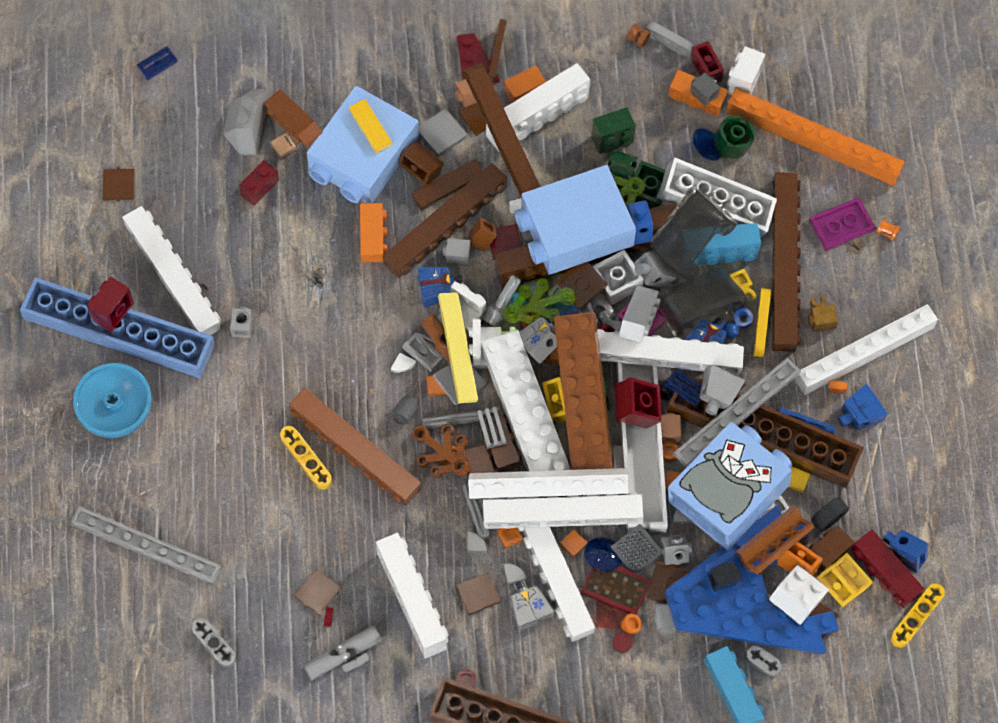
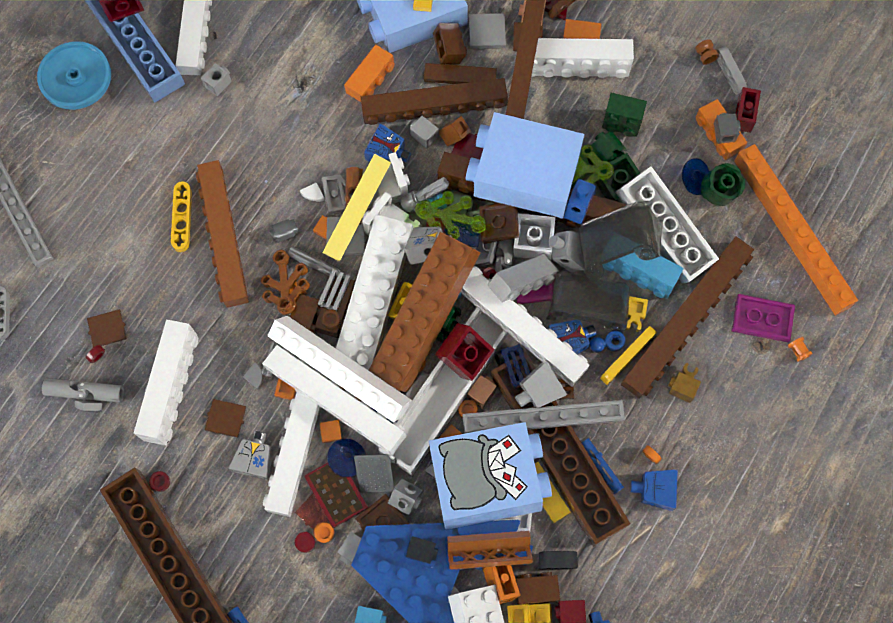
camera: 40 degrees right, 5 degrees up
light grey tile [503,564,527,585] -> none
white brick [727,46,765,95] -> none
white brick [795,304,938,395] -> none
none -> reddish brown tile [321,309,341,330]

